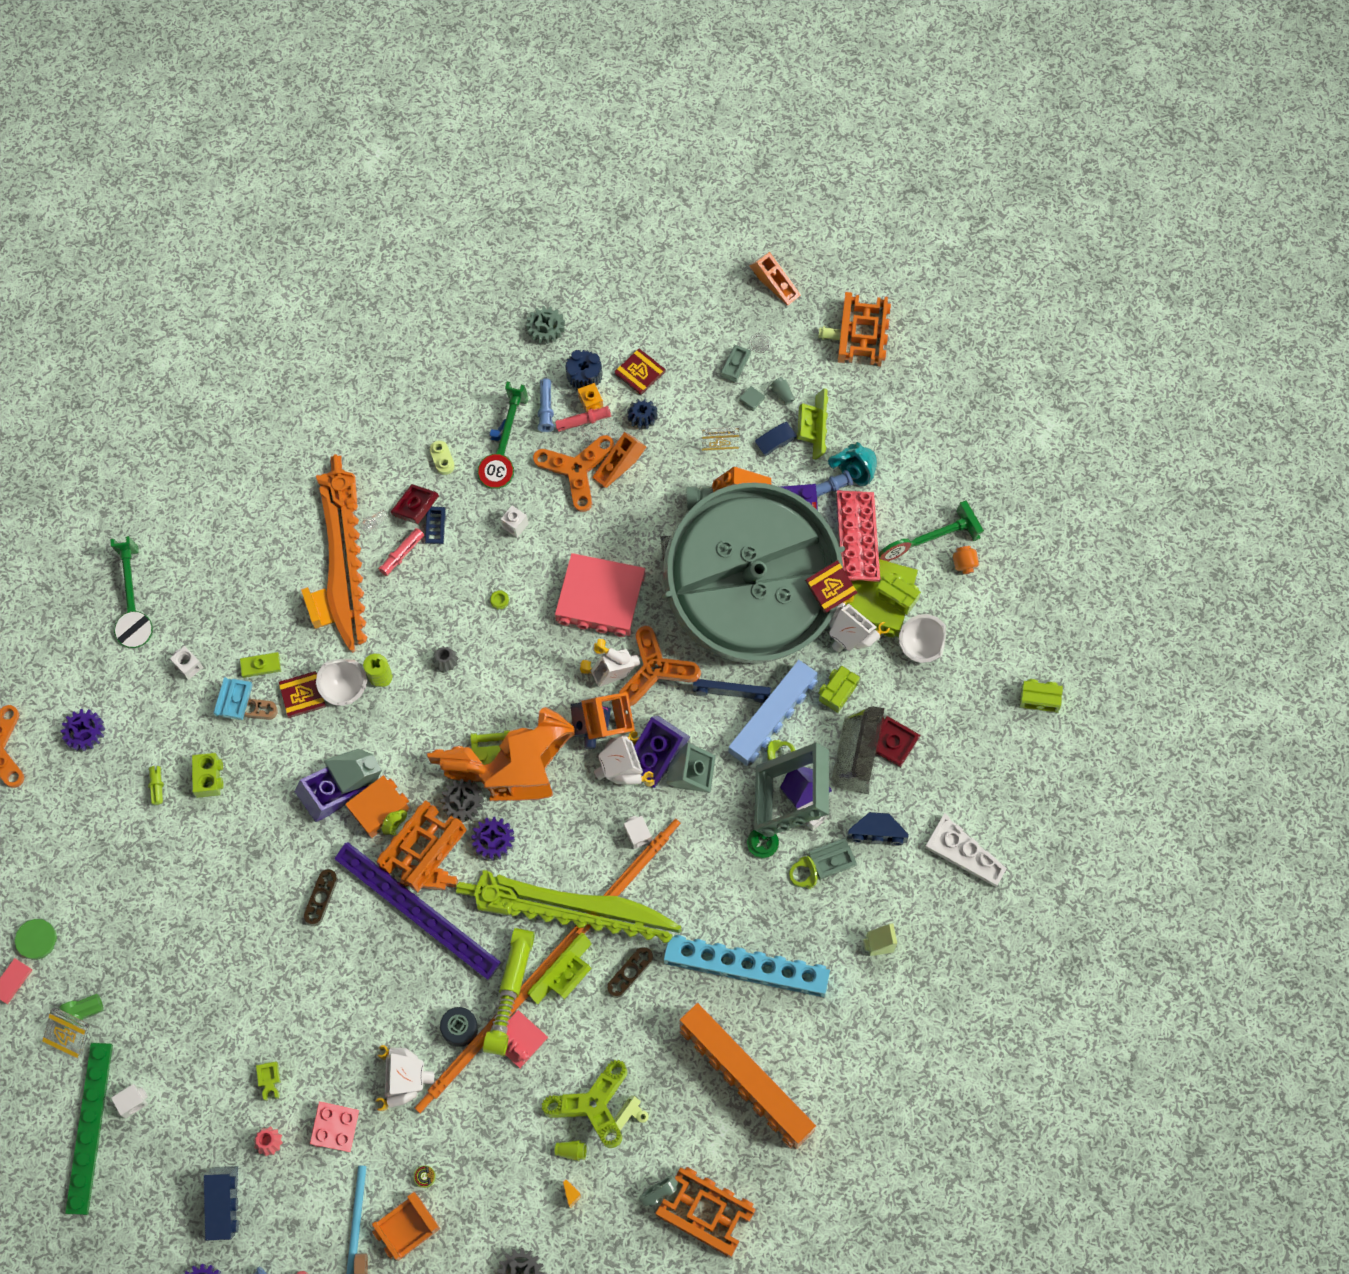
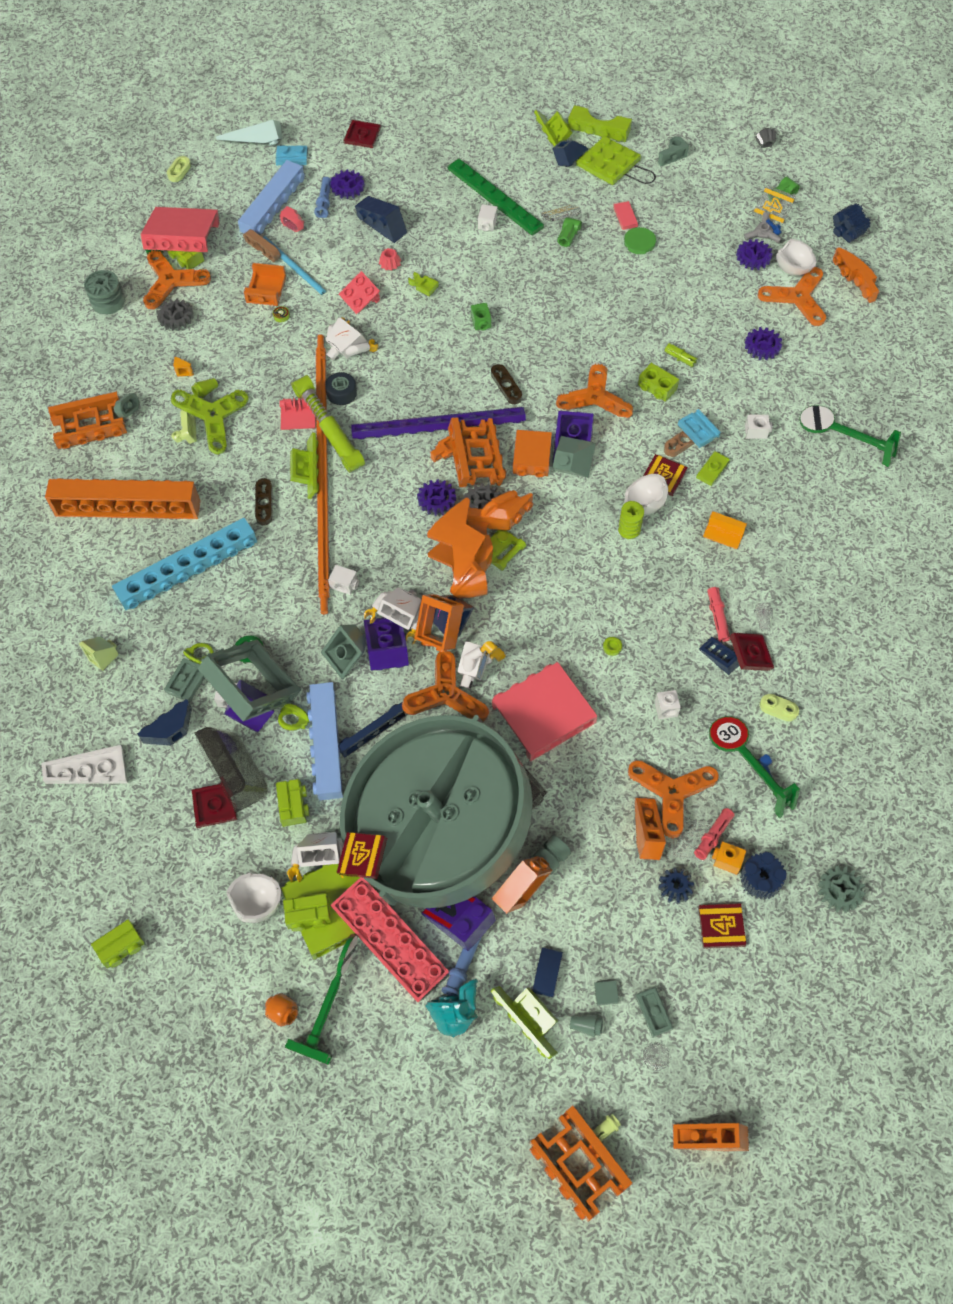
camera: 135 degrees right, 5 degrees down
orange piece [316,454,368,653] -> none
lime piece [381,810,407,836] -> none
dark grey piece [432,646,459,672] -> none
lime piece [456,870,682,943] -> none
medium blue pin [538,379,554,432] -> none
clear tile [702,427,739,452] -> none
none -> bright green brick [471,302,491,331]
none -> orange piece [556,363,633,418]

